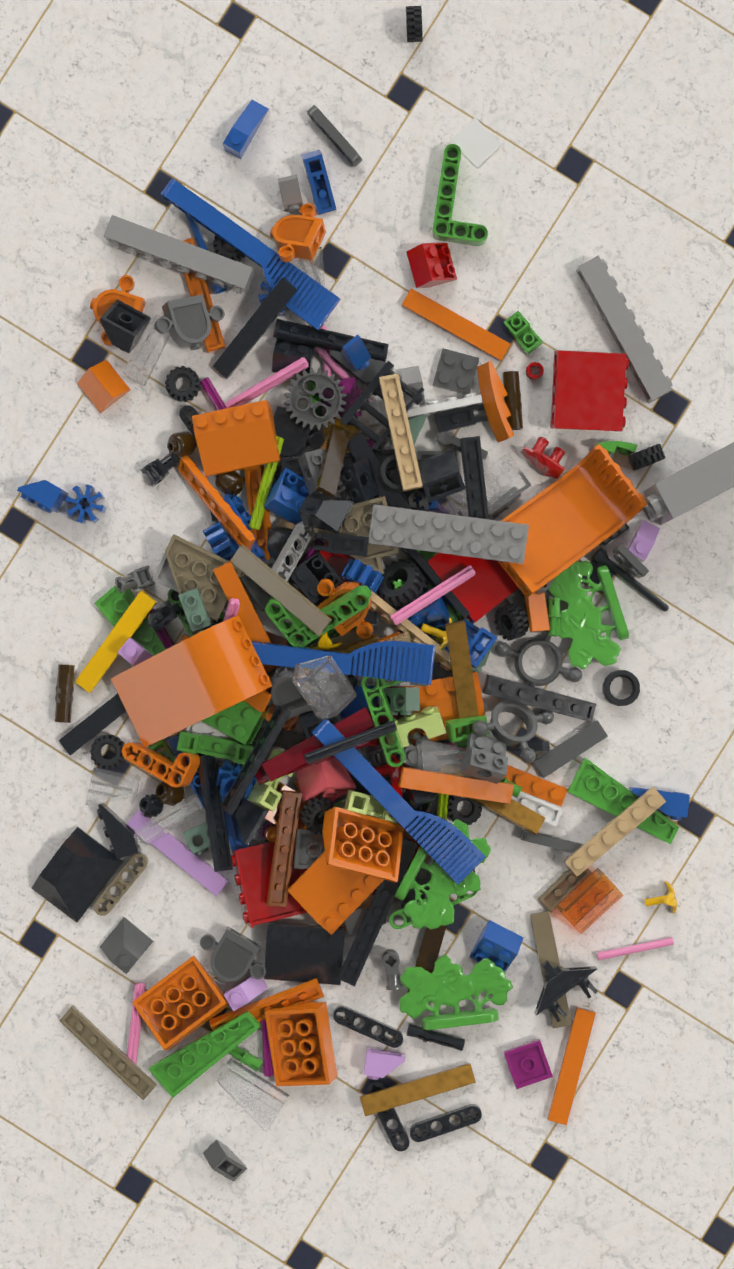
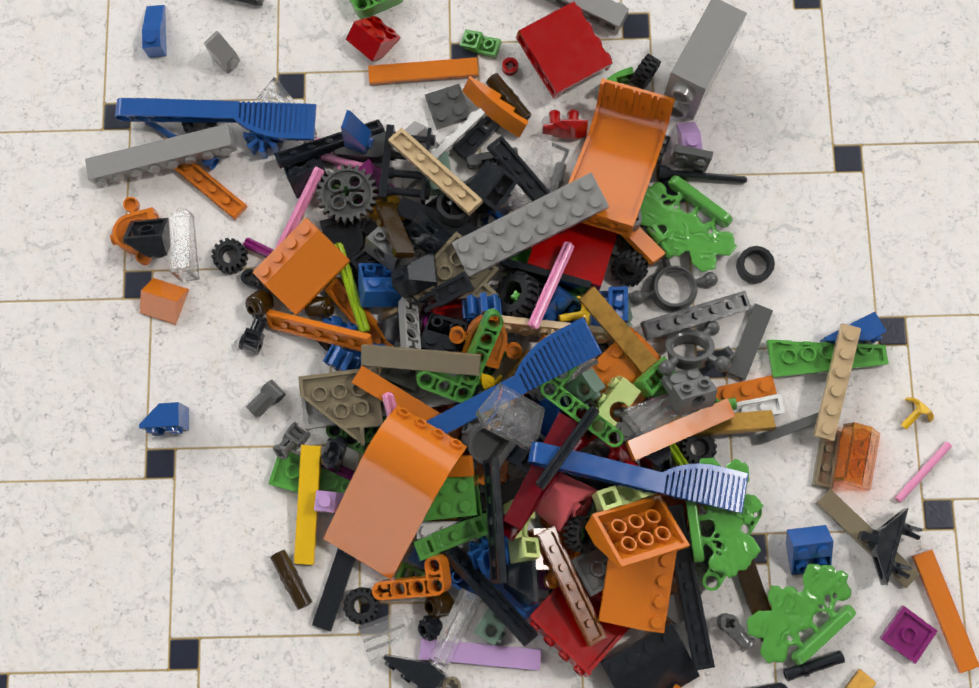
camera: 35 degrees left, 10 degrees down
blue gear [65,484,106,524] -> none
dark grey piece [154,294,225,351] -> none
sand green brick [178,588,213,632] -> none
black tile [212,277,298,379] -> none
orange piece [270,203,326,262] -> none
blue slope [301,150,337,215] -> none
none -> dark grey piece [246,380,286,419]

